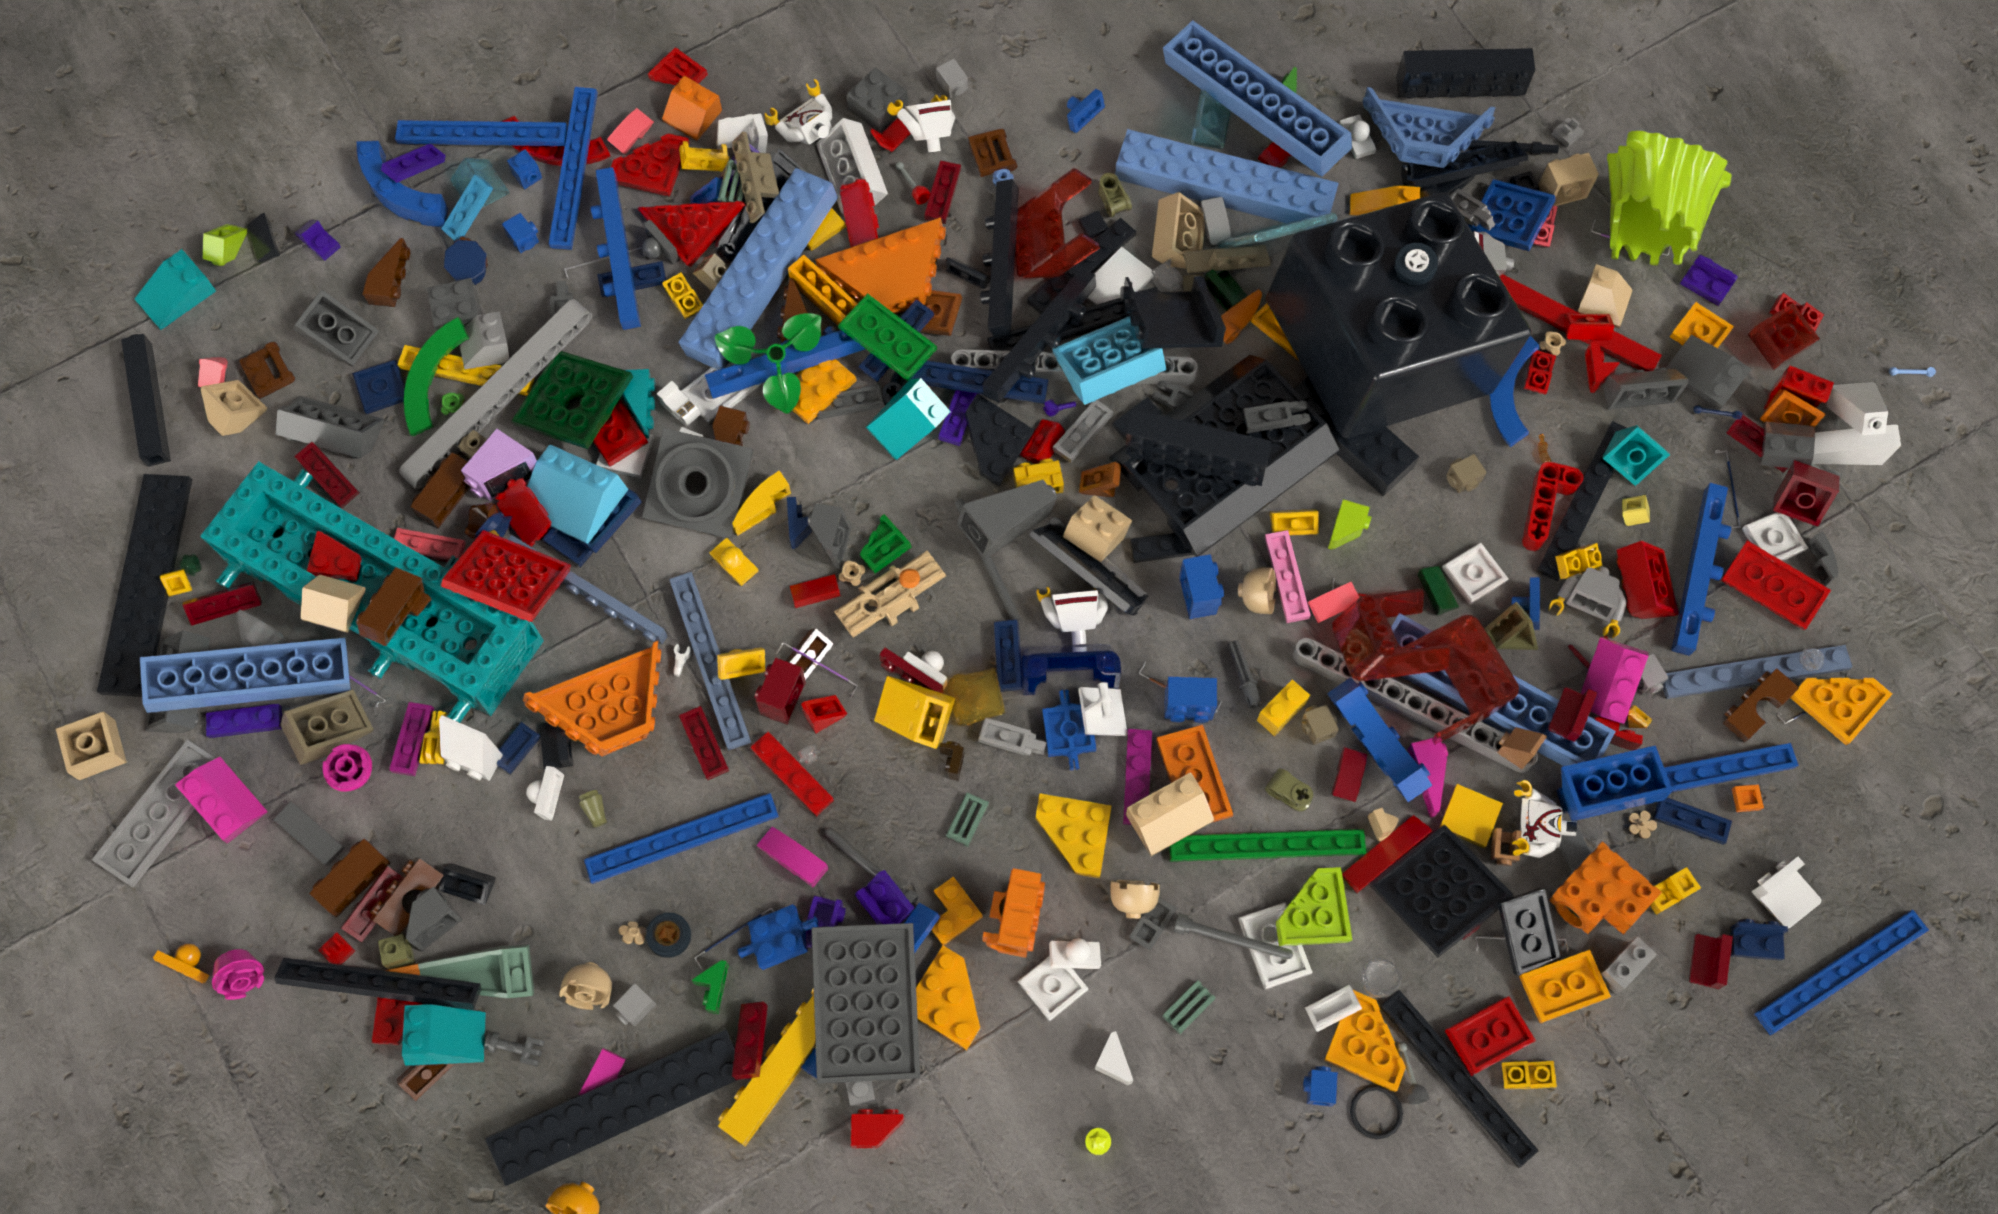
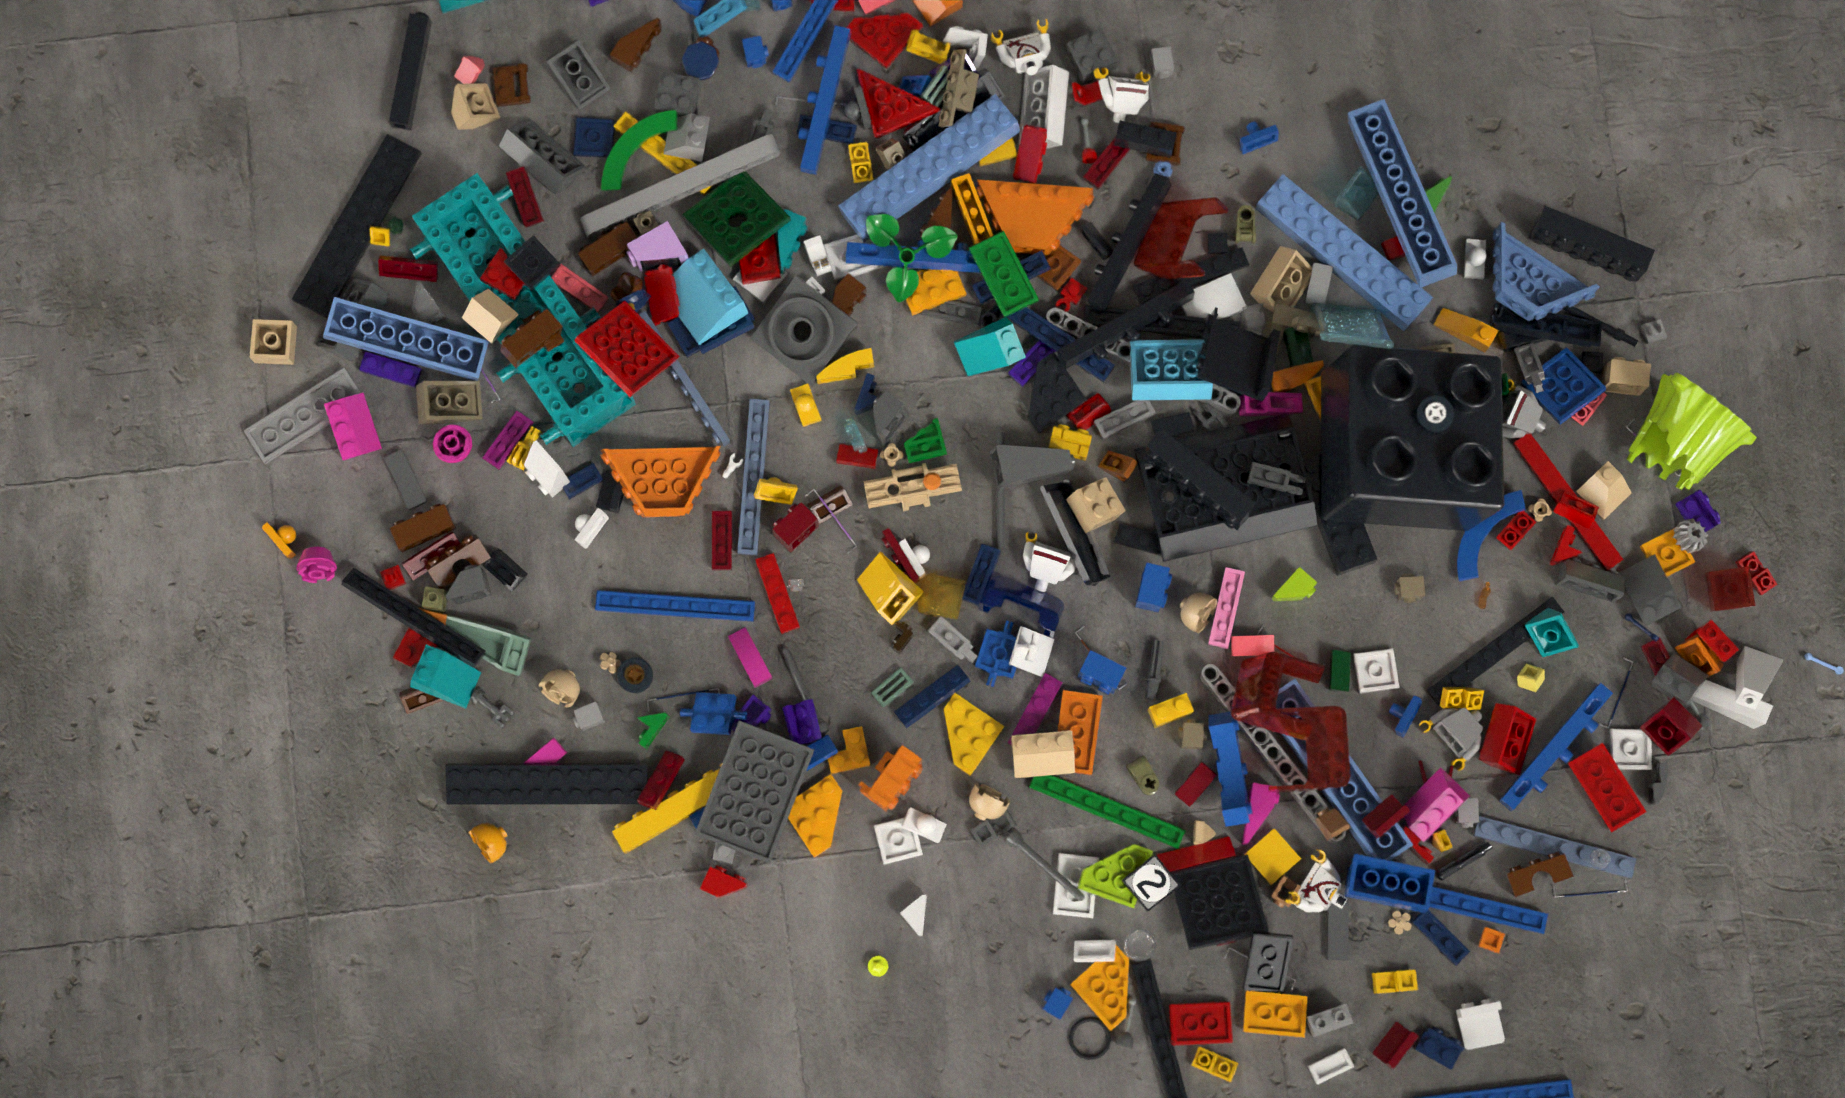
camera: 25 degrees right, 10 degrees up
bright green plate [441,393,465,415] -> none
olive cone [579,790,607,828] -> none
red slope [801,695,847,733] -> none
dark purple hand [1043,399,1076,417] -> none
sand green tile [1162,980,1216,1034] -> none
yellow slope [1270,509,1319,535] -> none
olive slope [1481,602,1538,650] -> none
red beam [1522,462,1583,551] -> none
orange piece [1549,841,1662,935] -> none
light orange plate [1790,678,1892,745] -> none
none -> black tile [504,235,560,291]
none -> clear light blue plate [843,417,867,453]
none -> dark blue plate [894,665,971,729]
none -> red plate [1055,278,1088,313]
none -> black brick [1114,120,1176,158]
none -> slope [1121,854,1181,912]
none -> dark pink slope [1239,392,1303,416]
none -> white tile [1308,1048,1354,1085]
none -> black piece [1435,842,1492,881]
none -> light grey gear [1673,518,1709,553]

